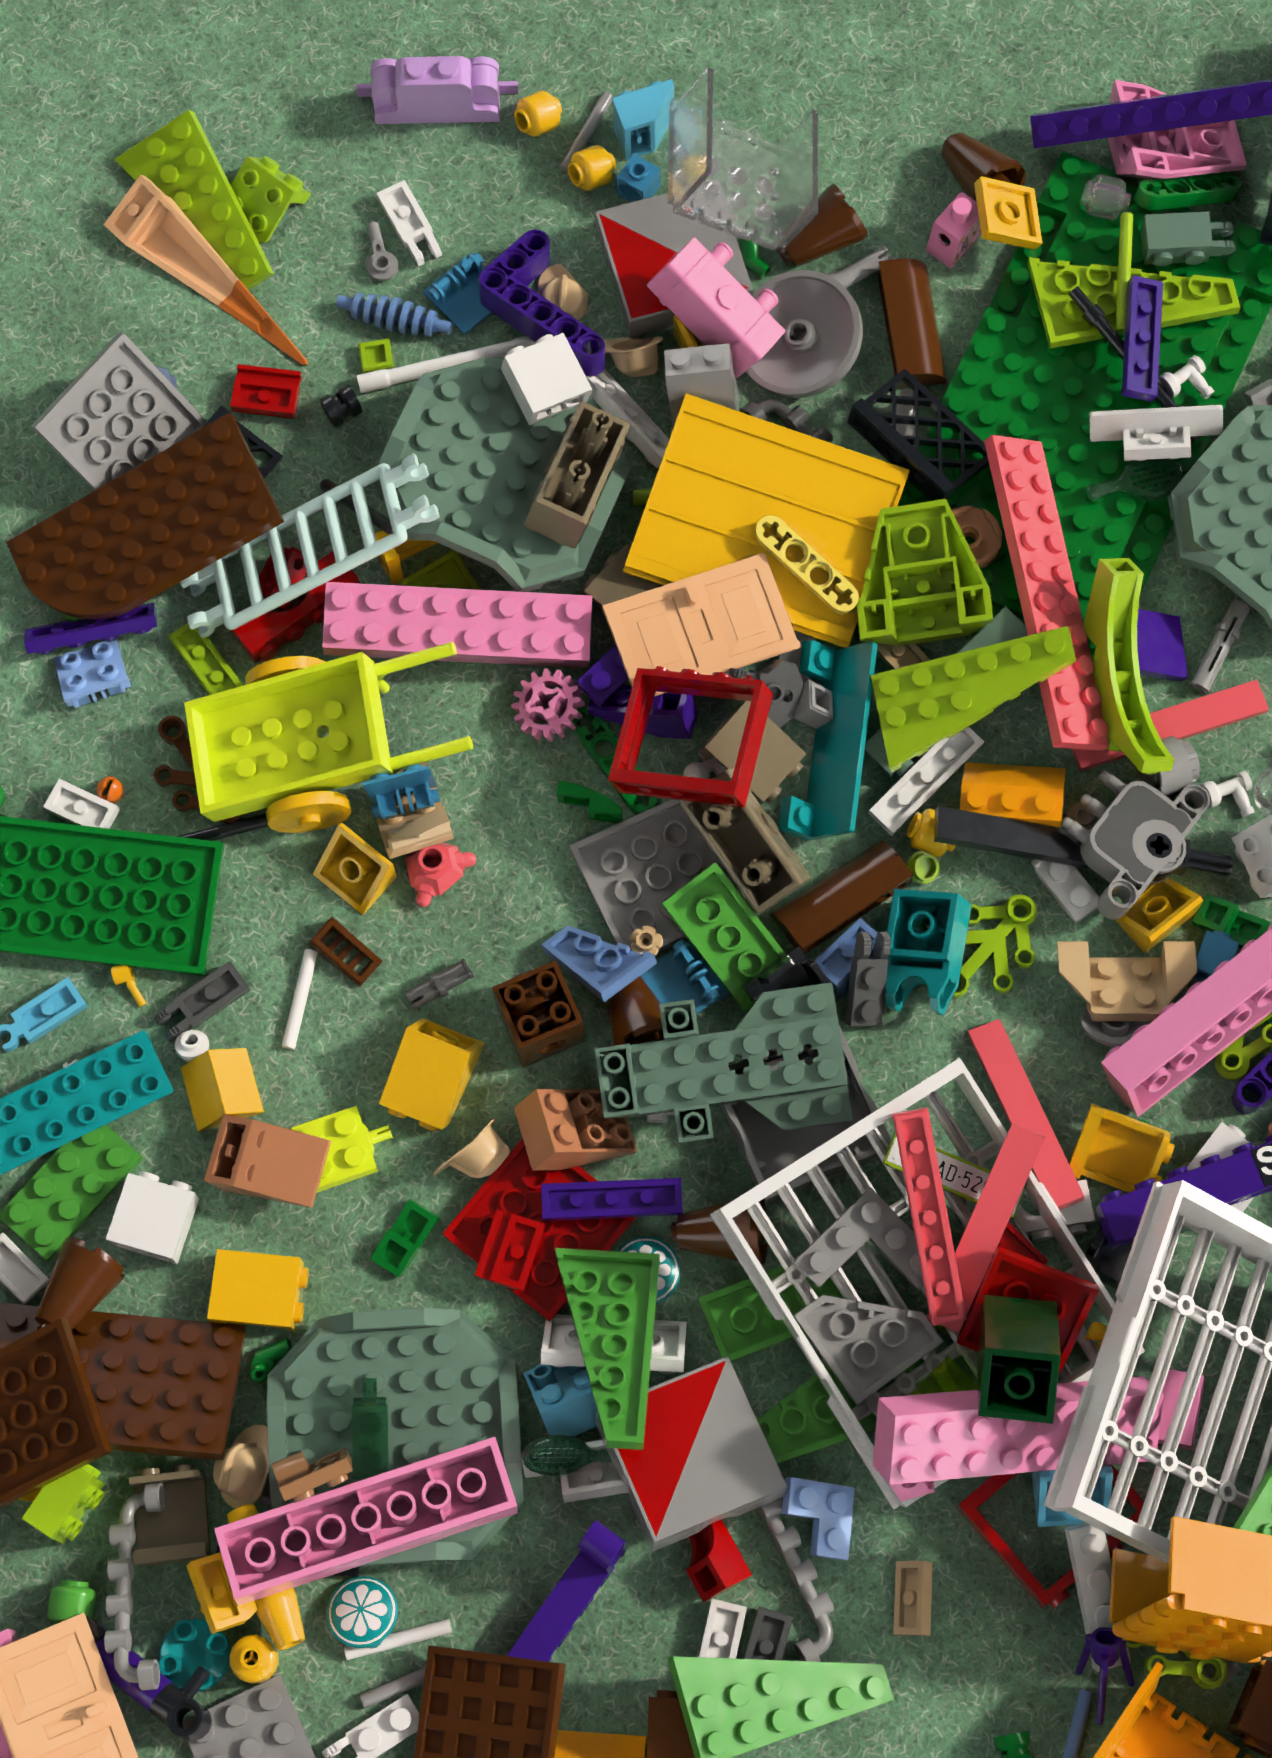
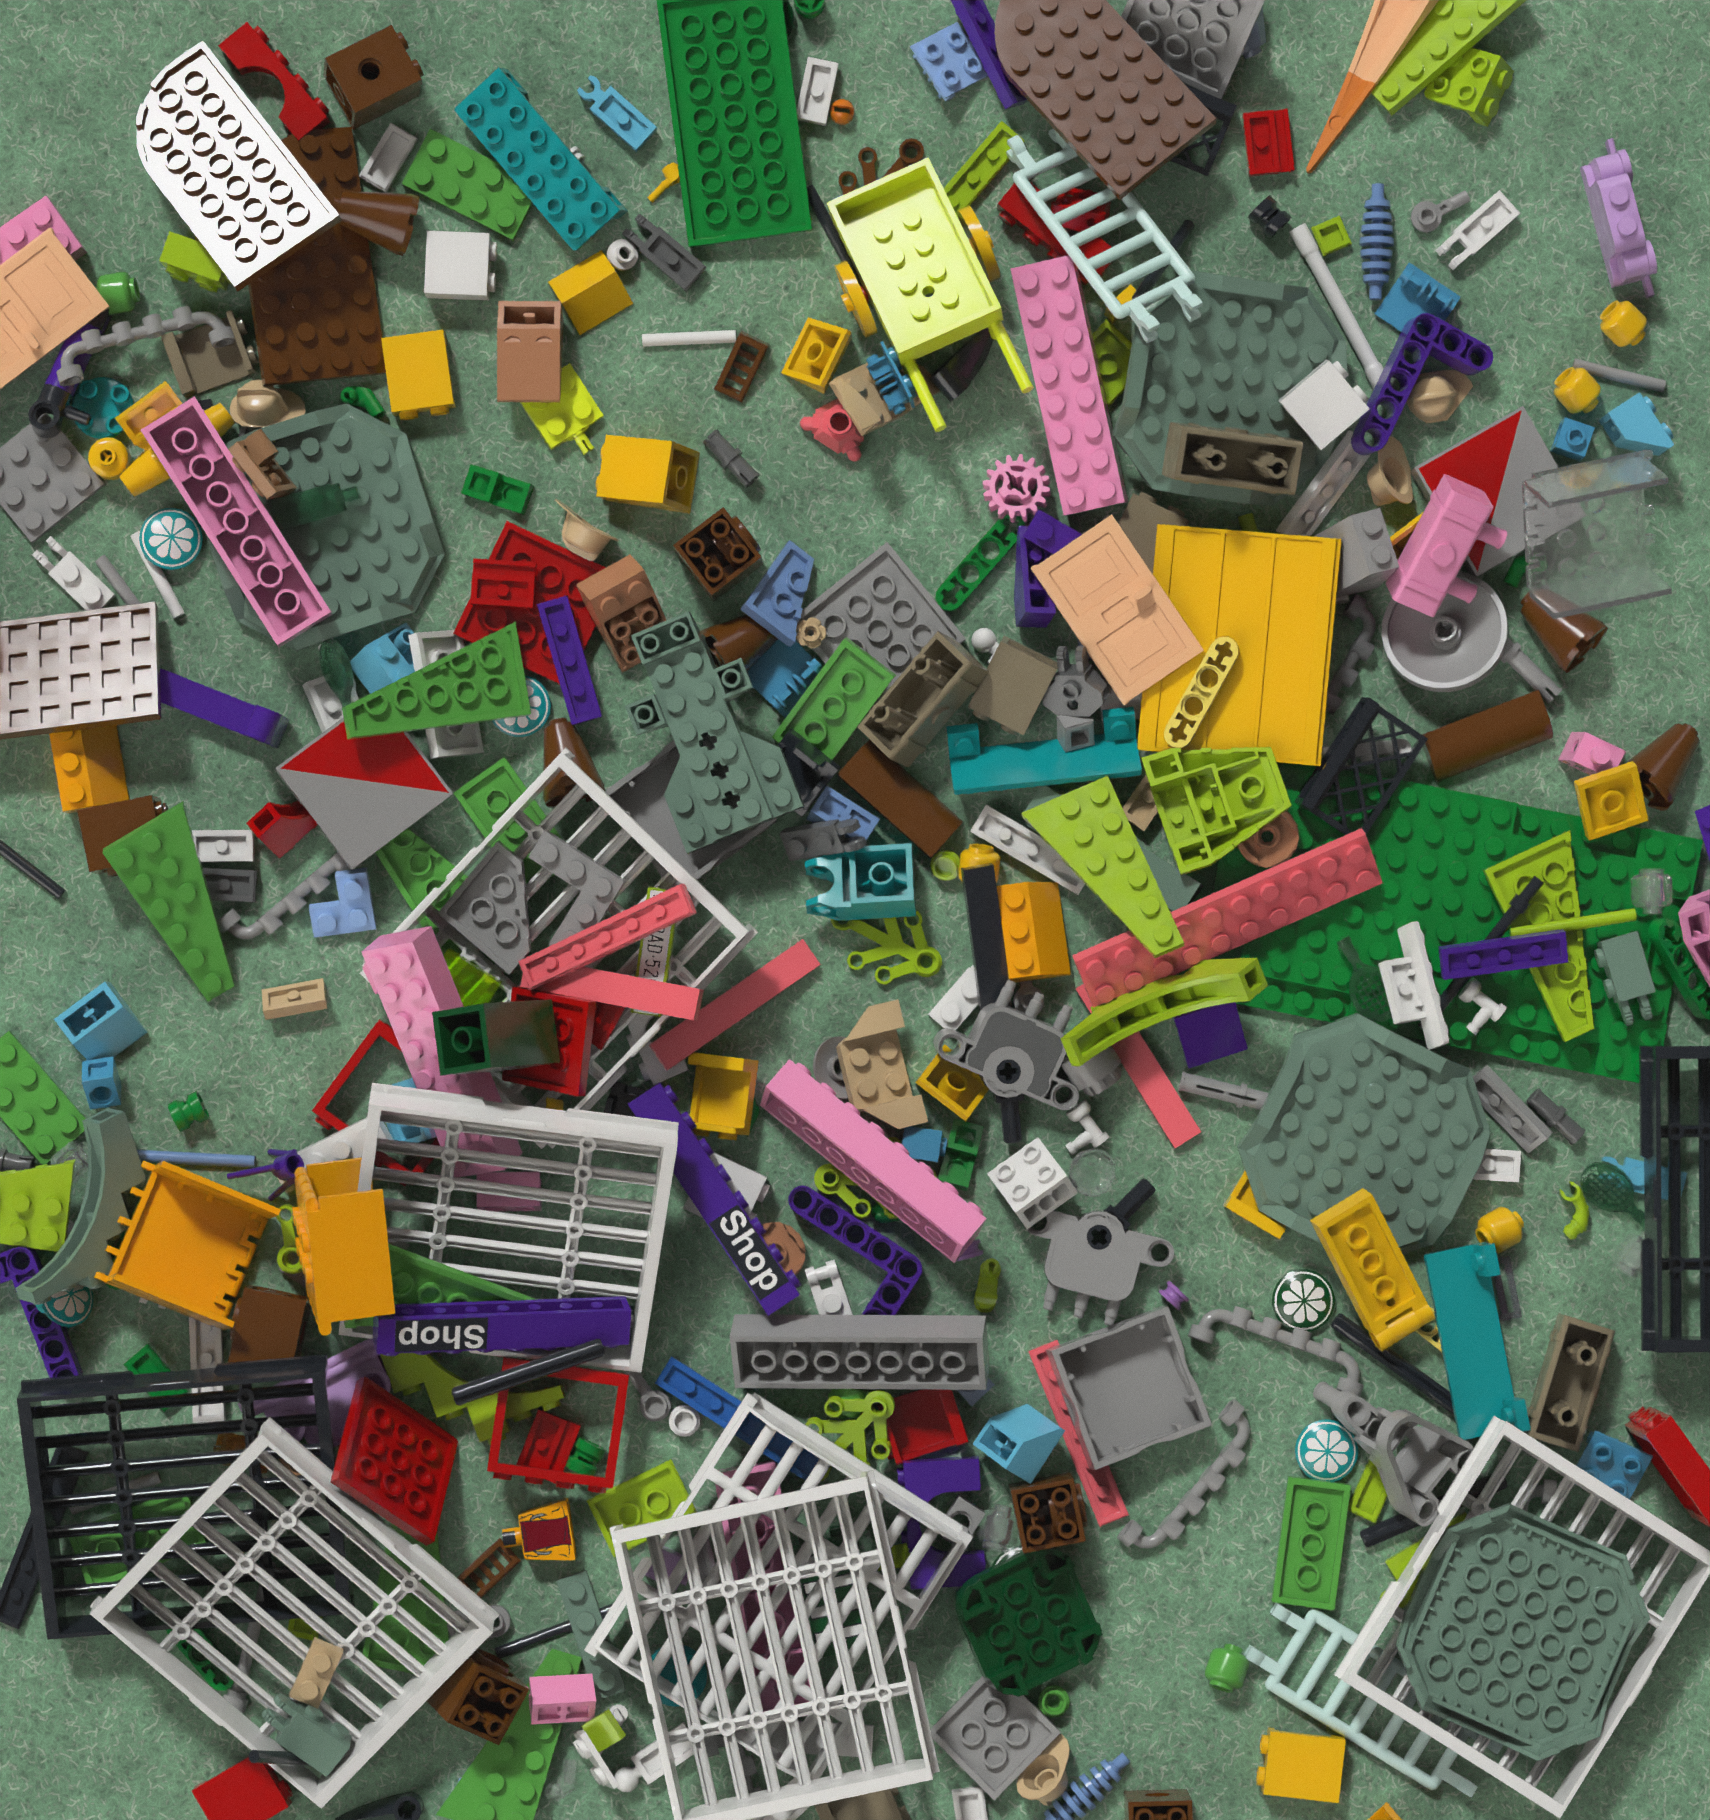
camera: 70 degrees right, 15 degrees up
green slope [557,781,623,823] -> none
red window [608,666,773,808] -> none
none -> black piece [929,328,993,402]

